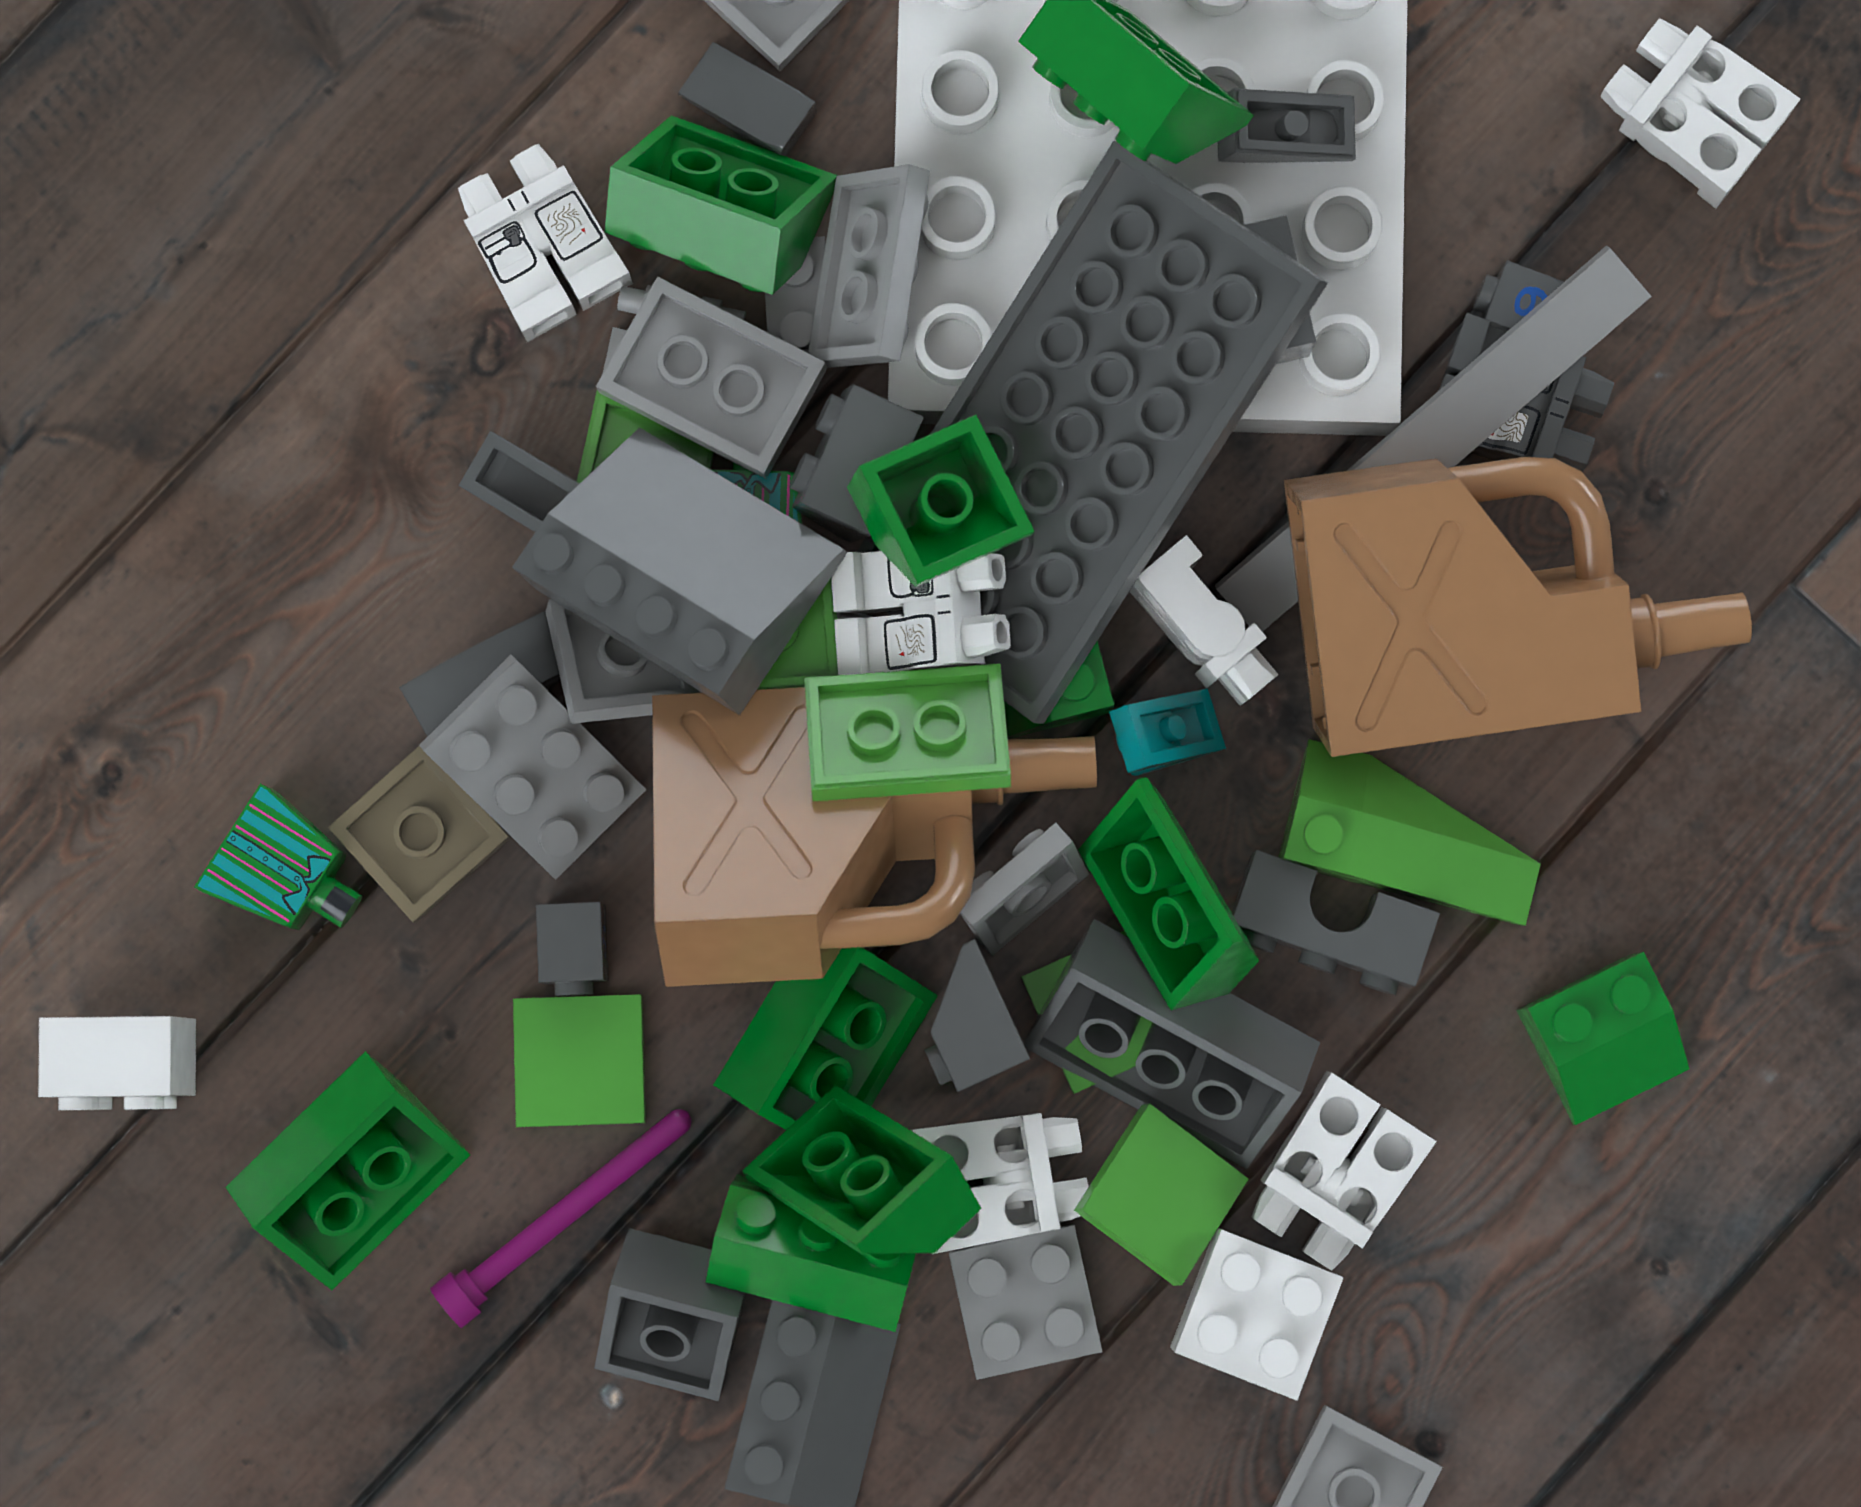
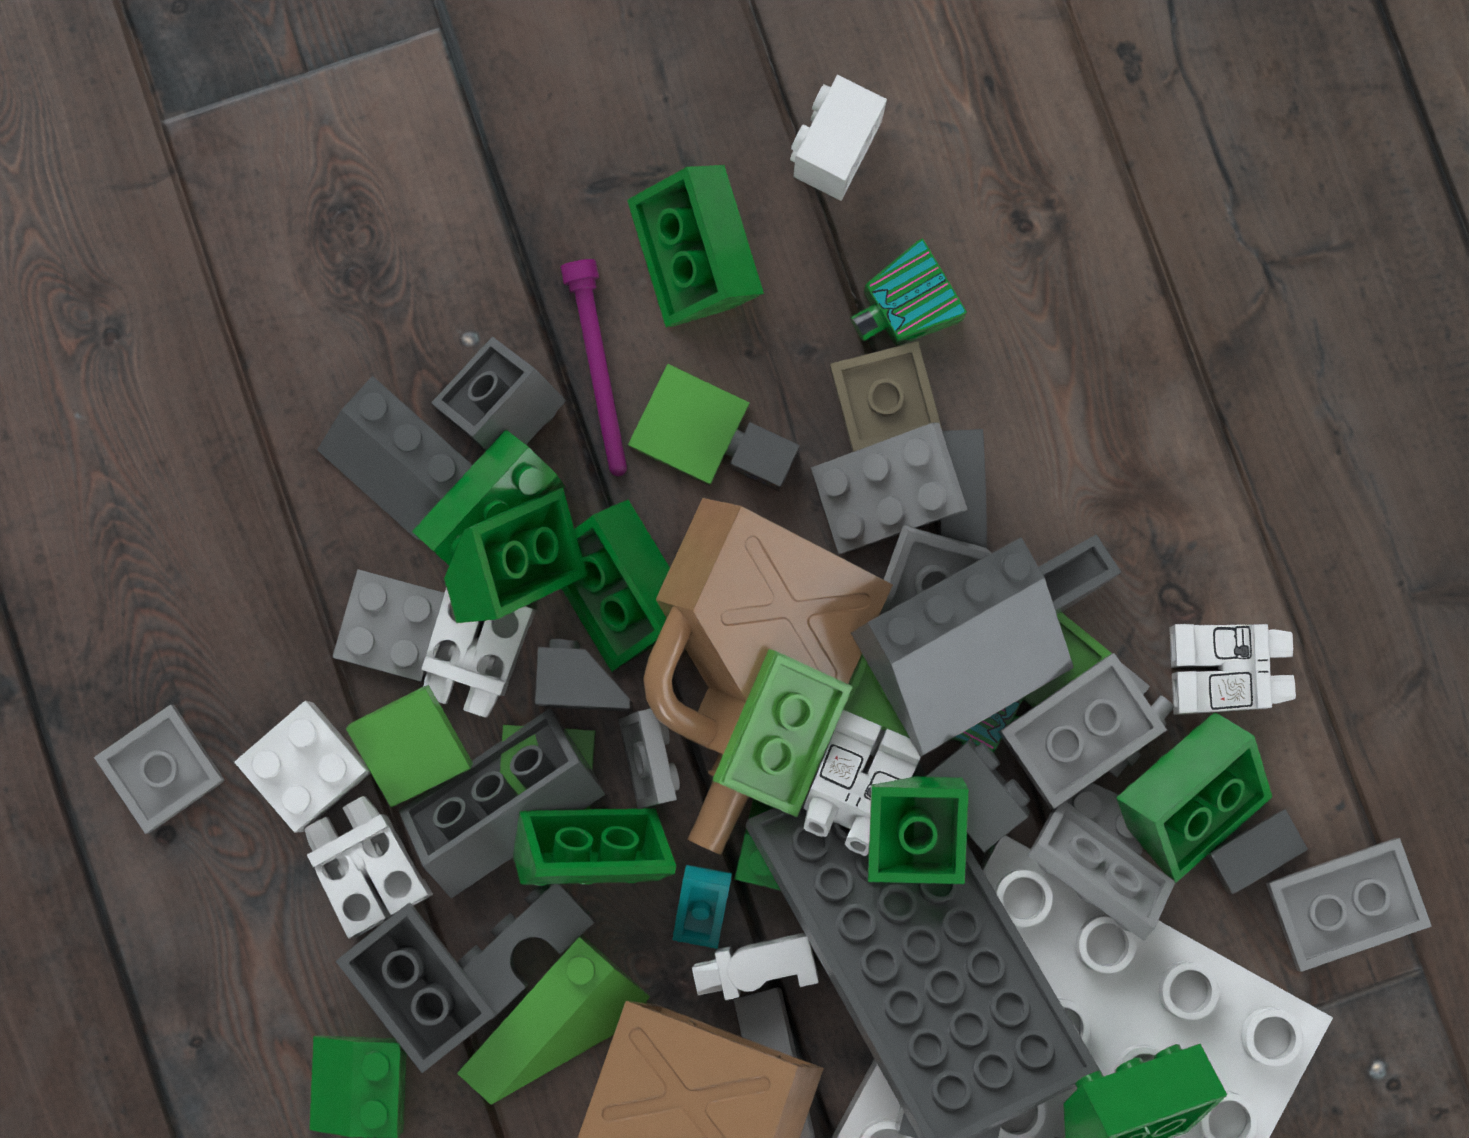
camera: 115 degrees right, 0 degrees up
none -> dark grey slope [336,902,496,1073]

